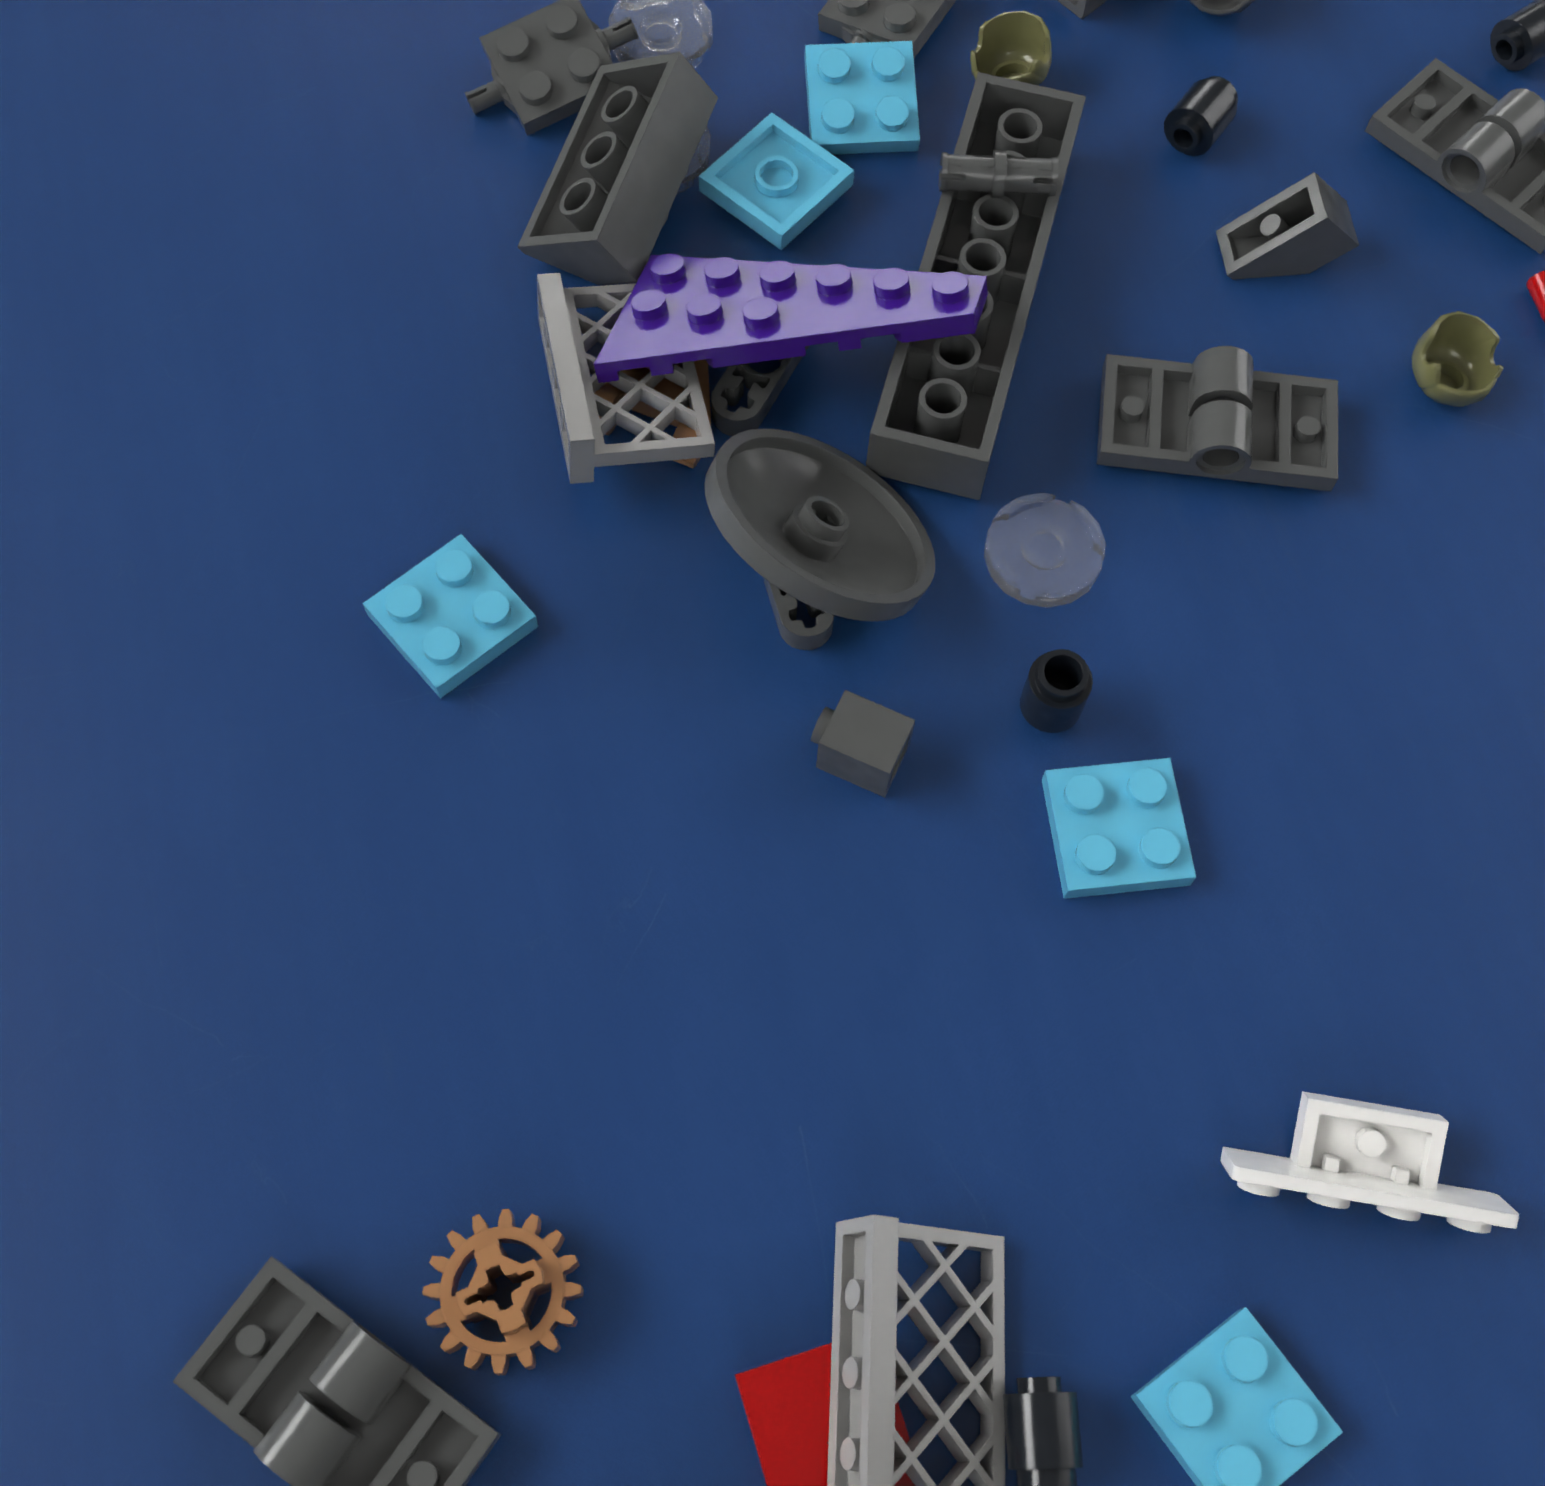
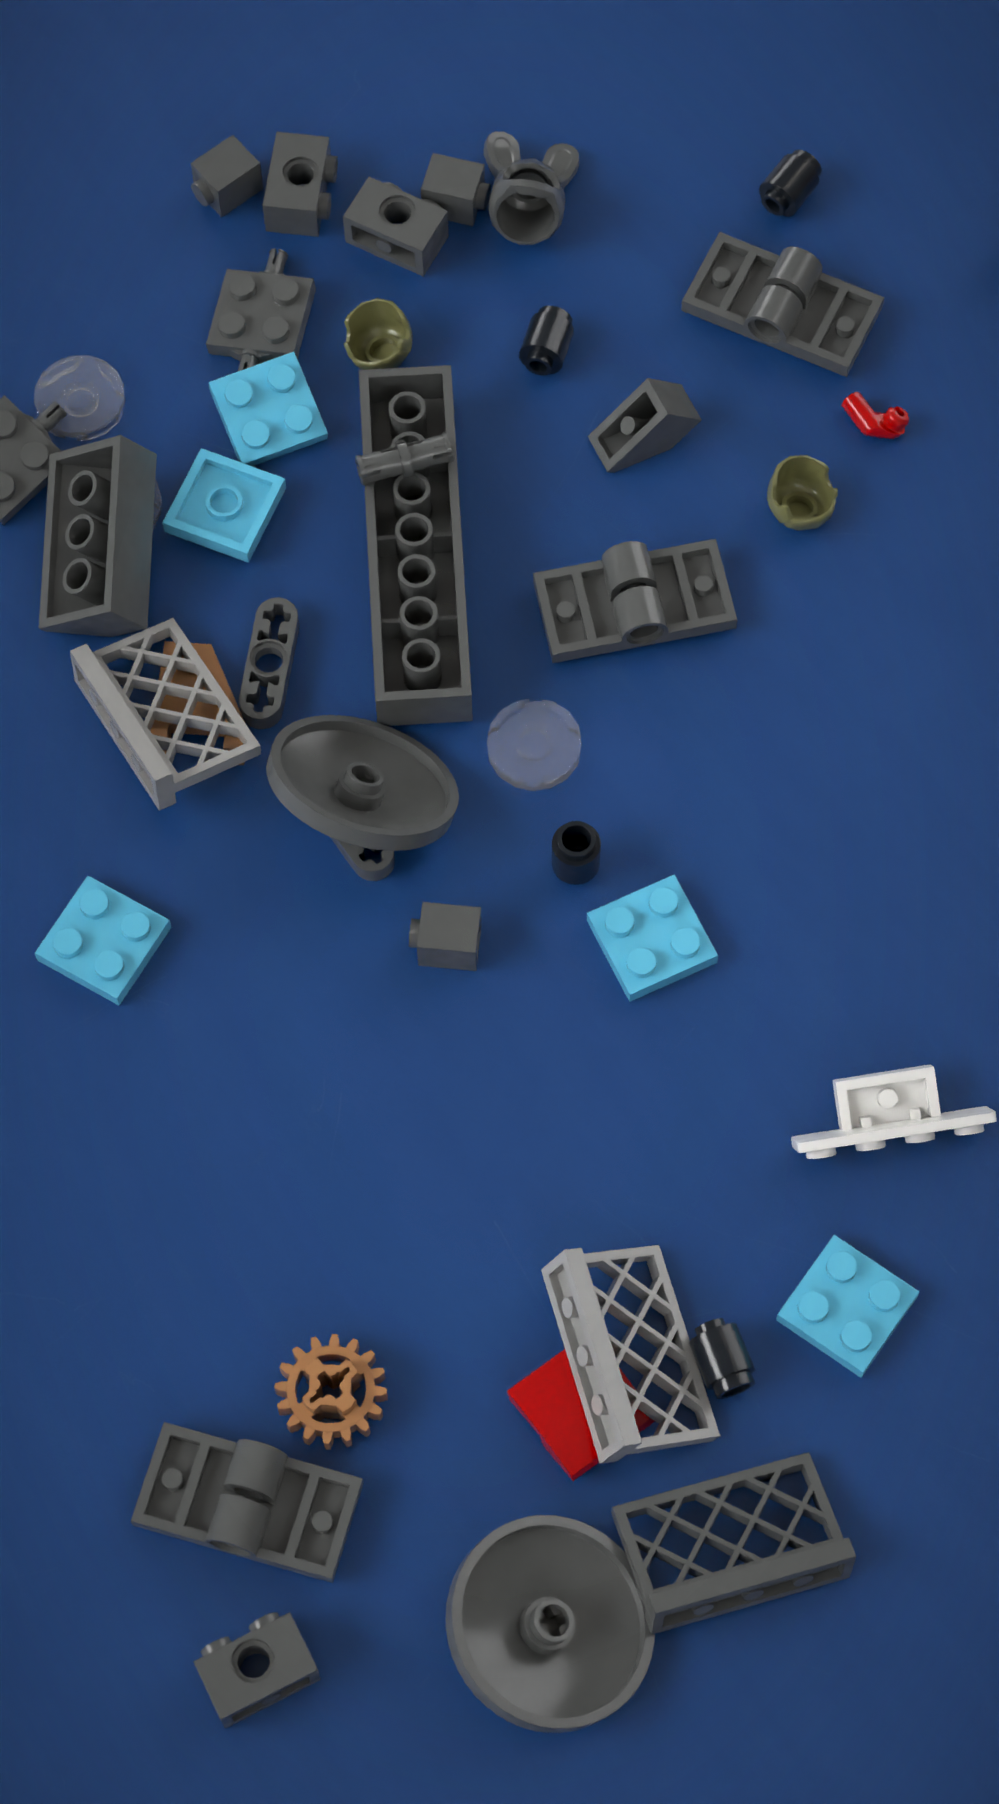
camera: 15 degrees left, 0 degrees up
wing [593,254,988,383] -> none

